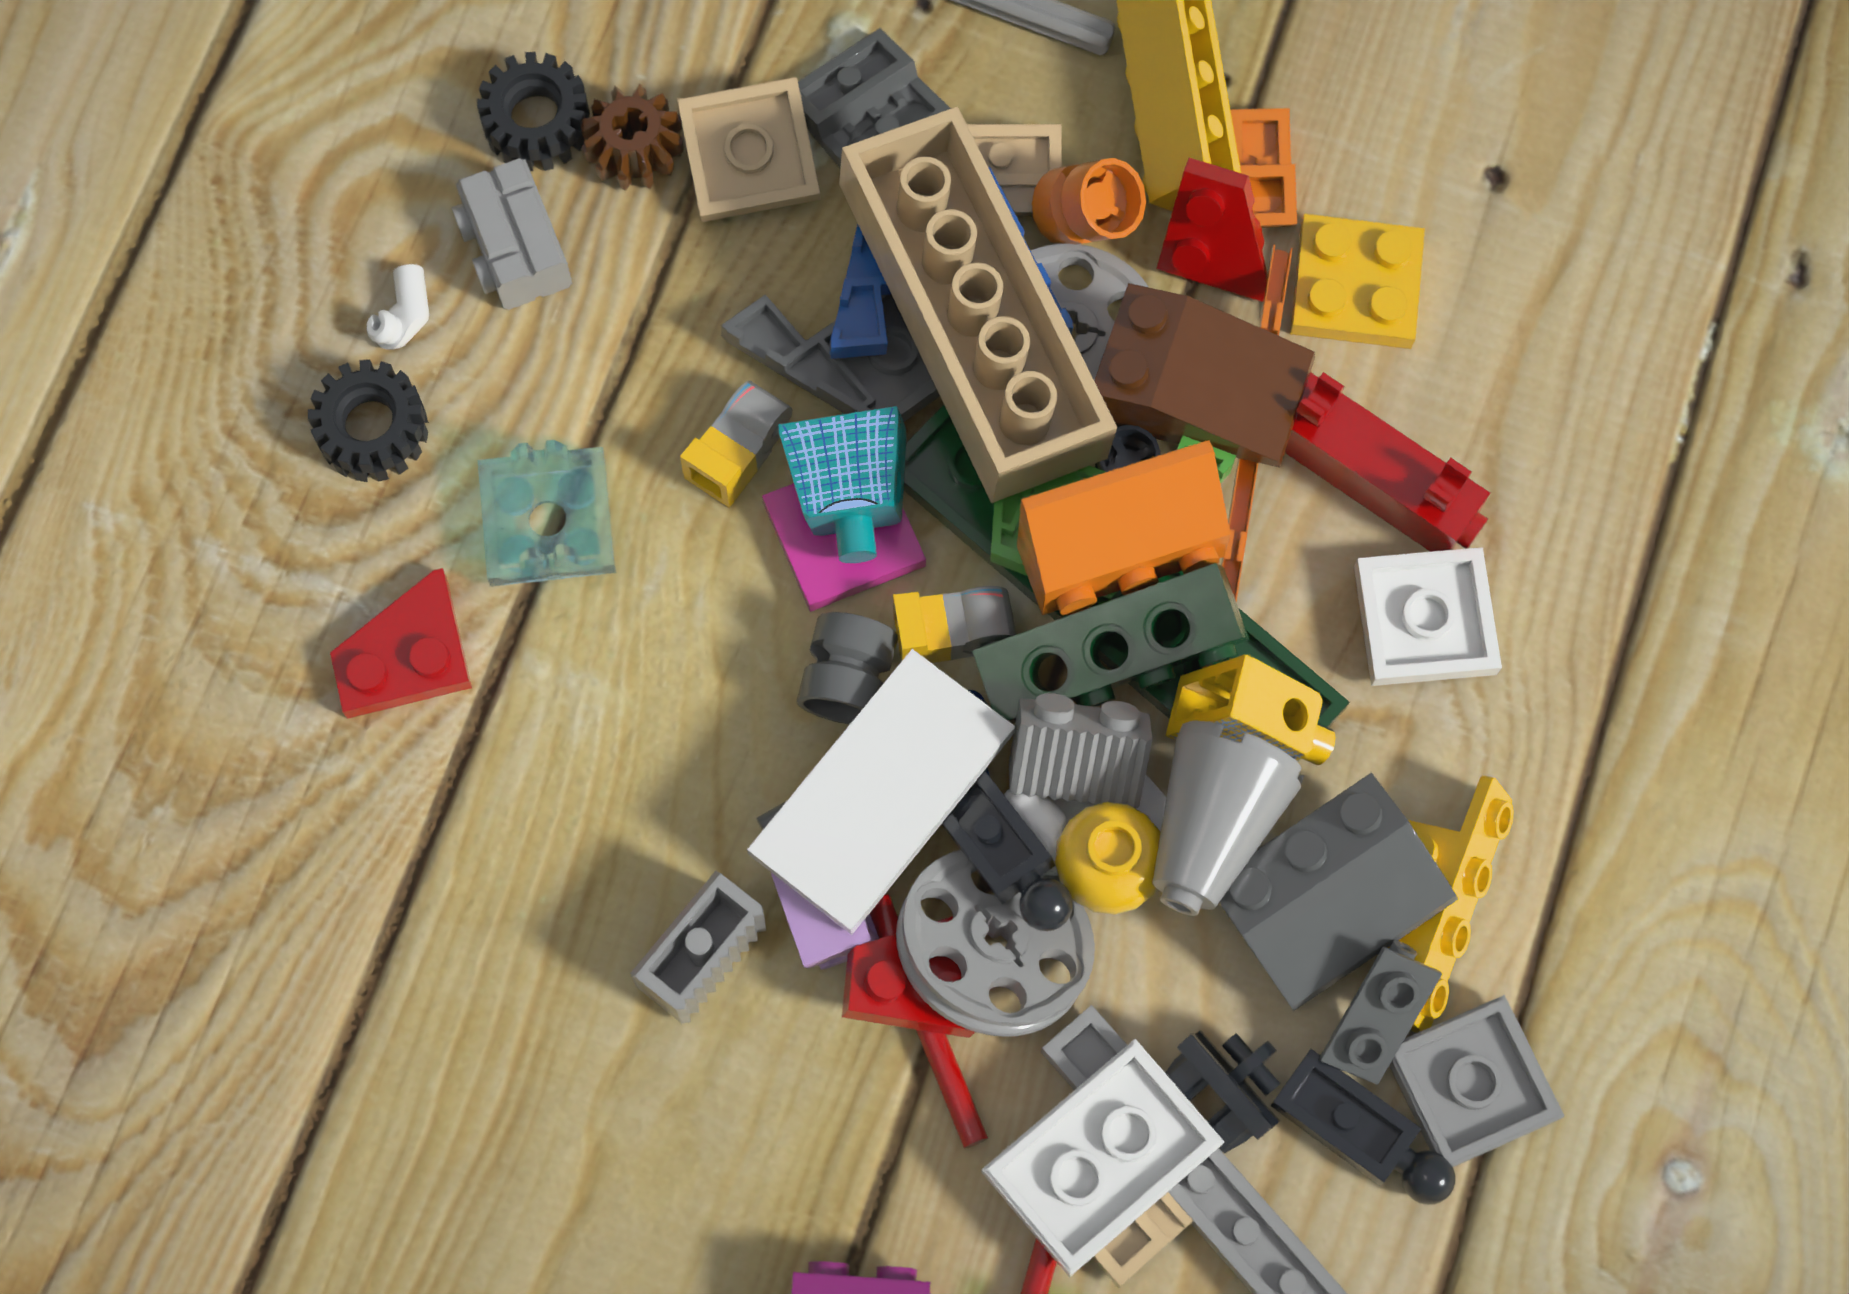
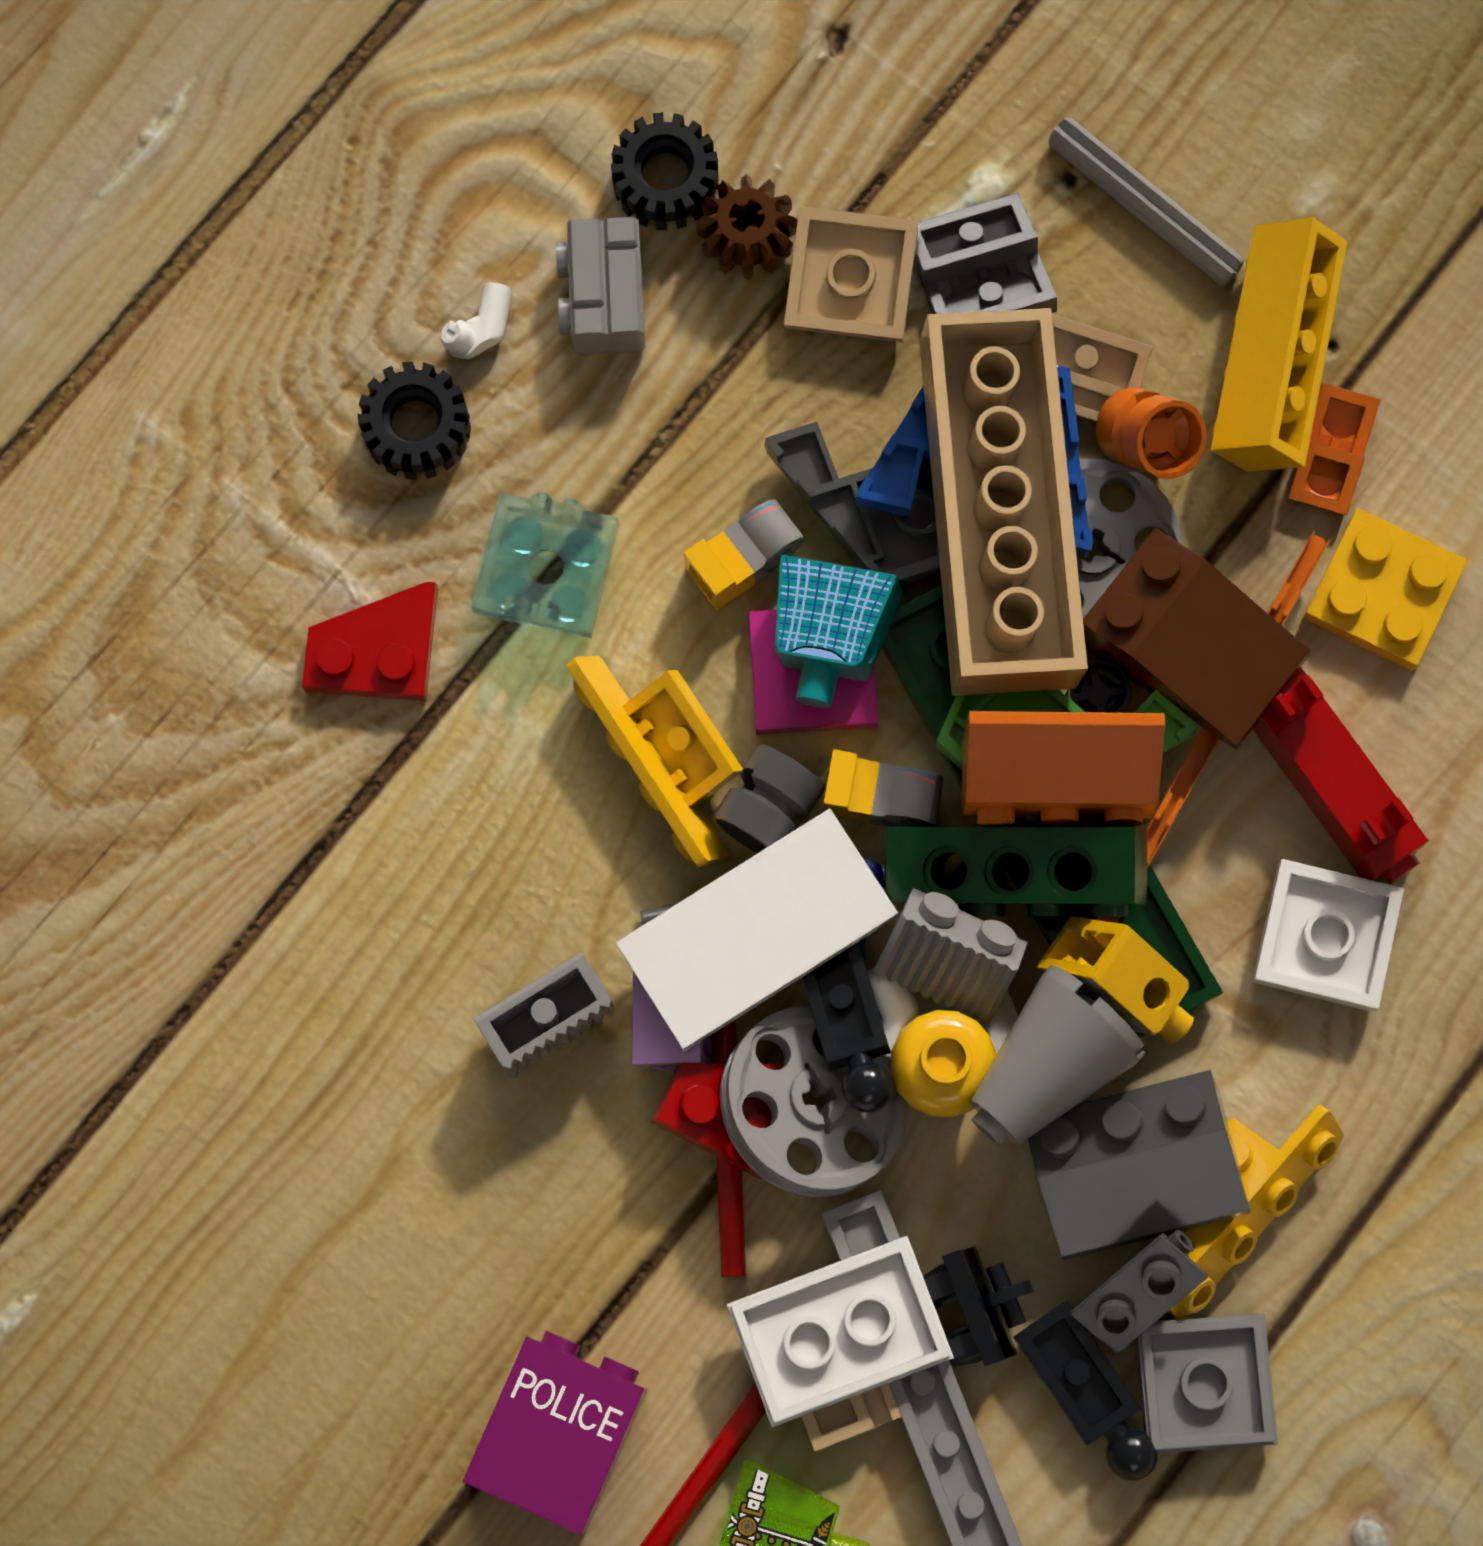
camera: 25 degrees right, 5 degrees up
red wing [1156,157,1268,302] -> none
none -> yellow bracket [566,656,743,868]

